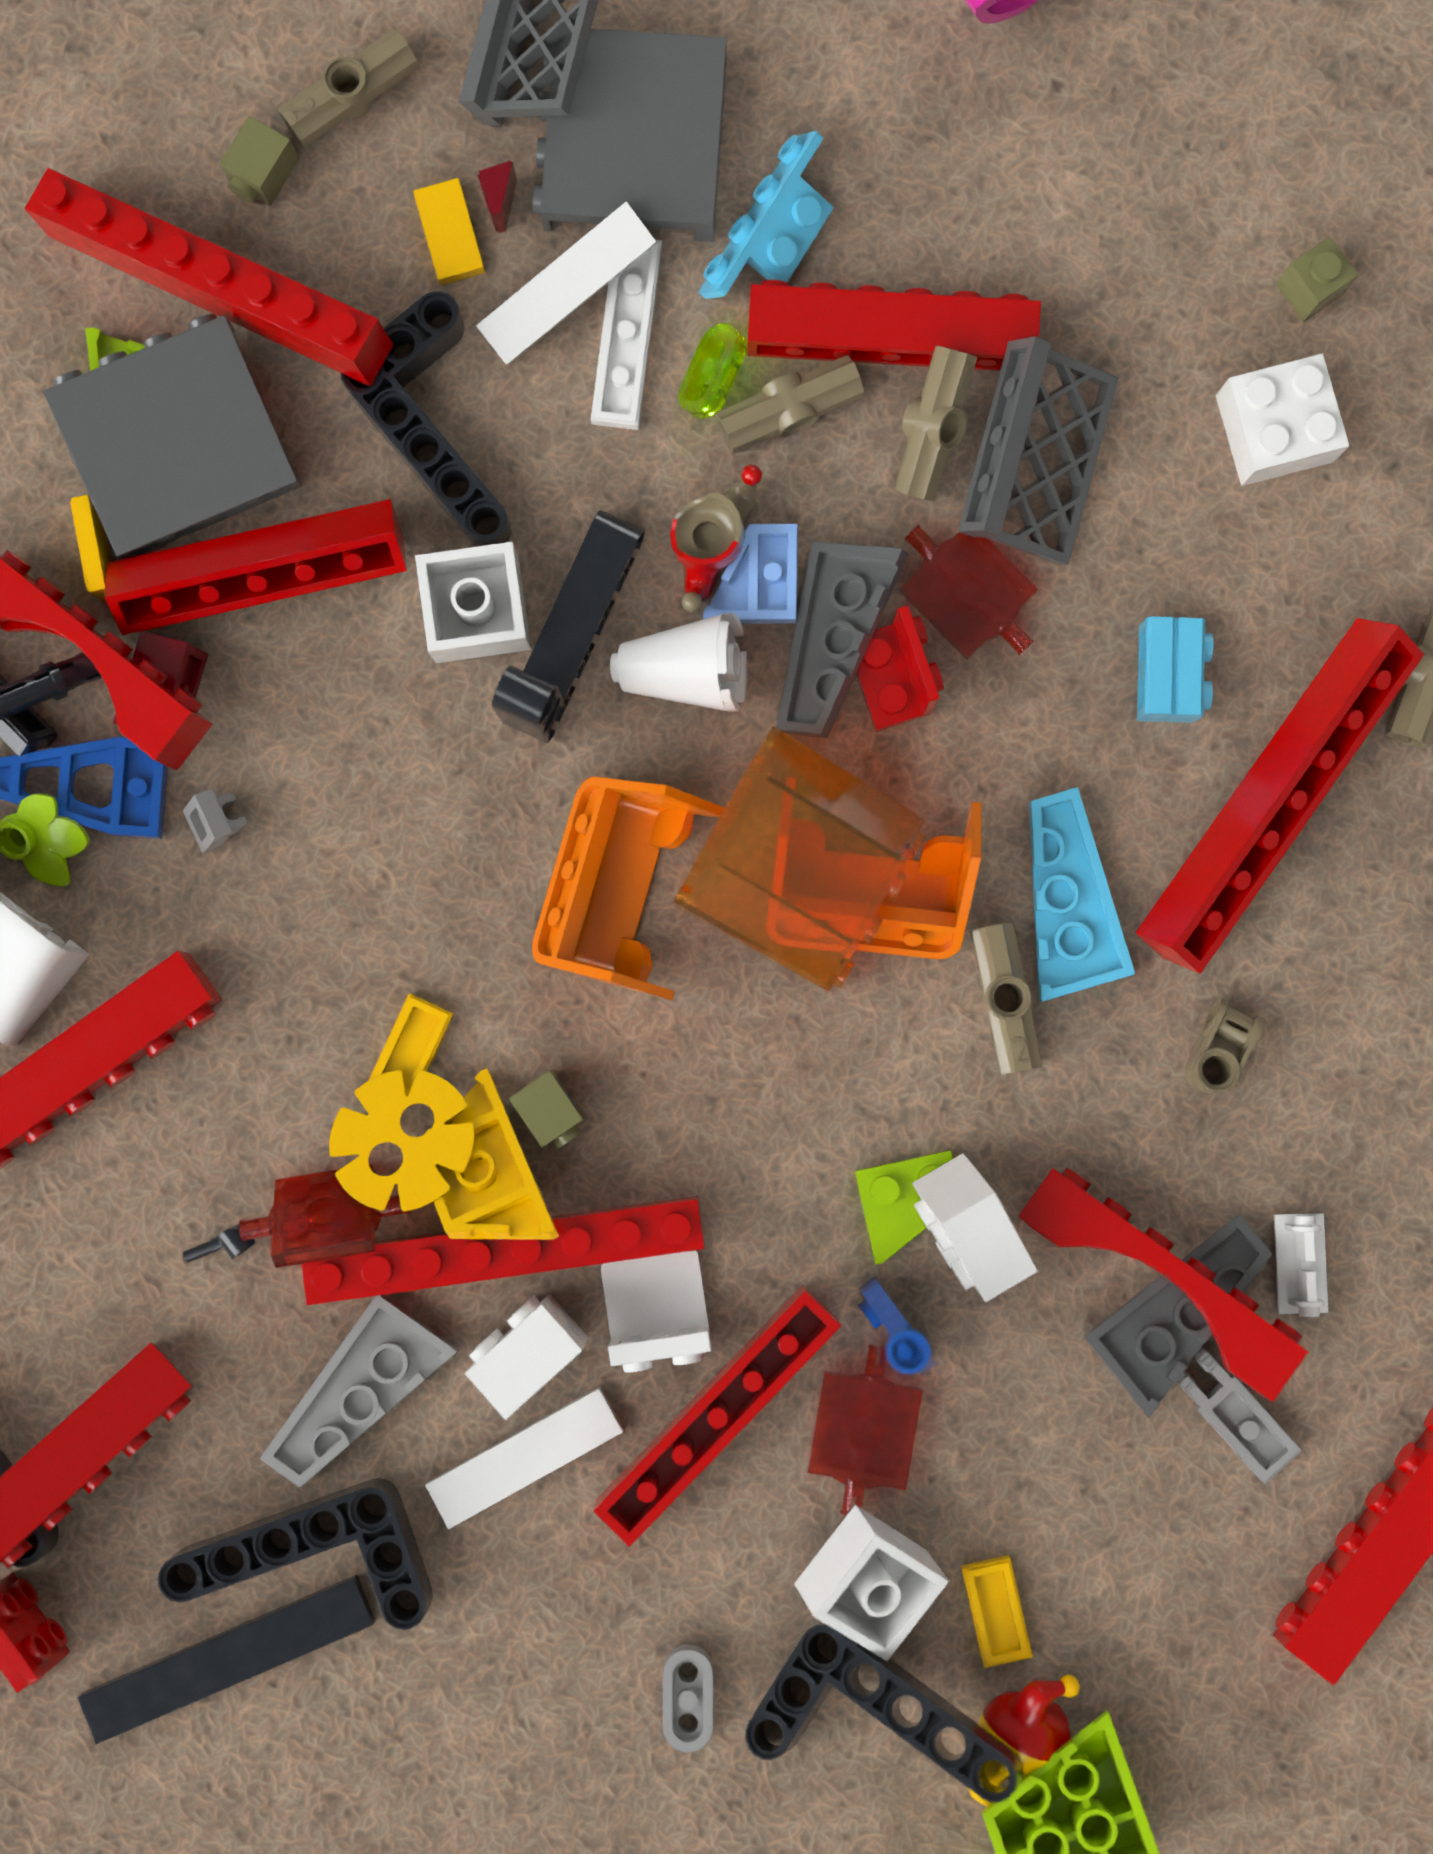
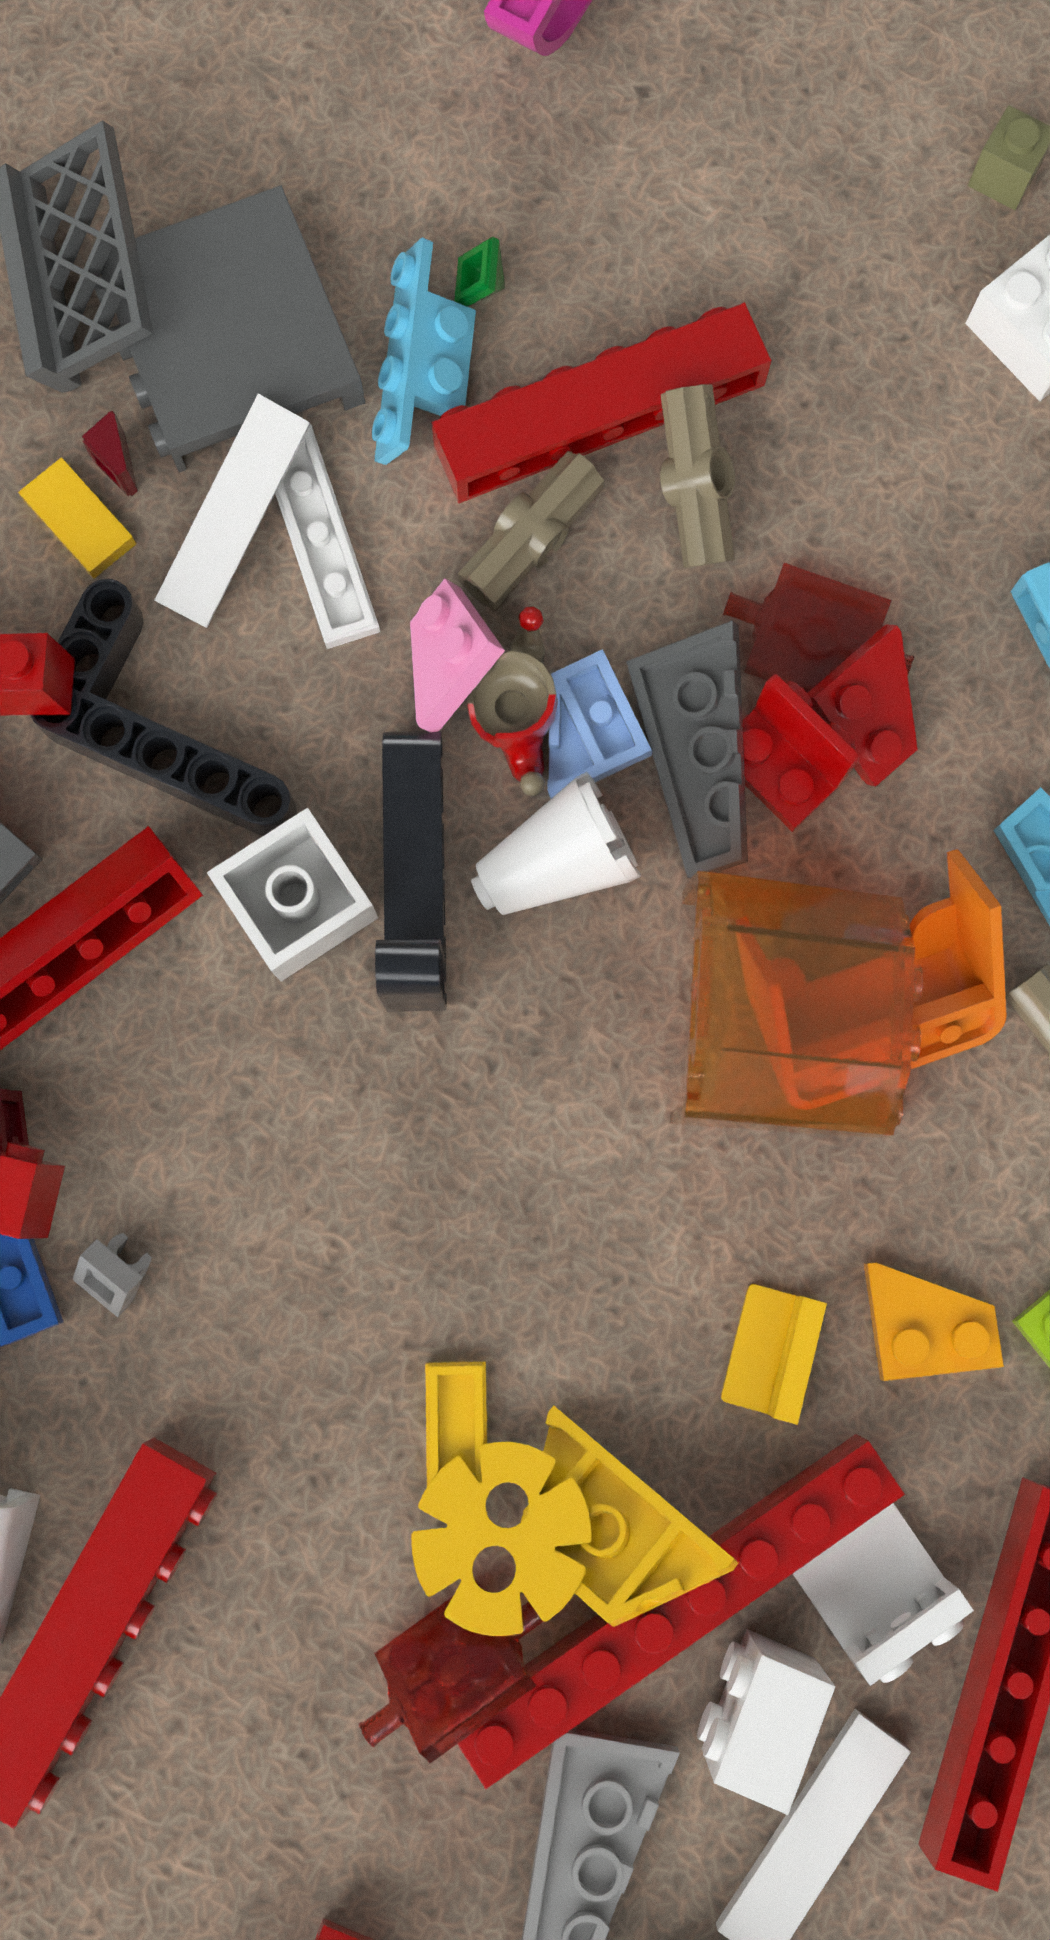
camera: 30 degrees left, 5 degrees down
black hand [183,1224,256,1263] -> none
olive brick [509,1070,586,1149] -> none
orange windscreen [532,777,727,1000] -> none
clear neon green plate [678,323,747,419] -> none
dark grey fence [958,336,1119,565] -> none
none -> bright pink wing [410,578,505,733]
none -> green slope [454,236,505,307]
none -> yellow panel [721,1284,827,1425]
none -> red wing [807,624,918,787]
none -> light orange wing [864,1262,1004,1381]

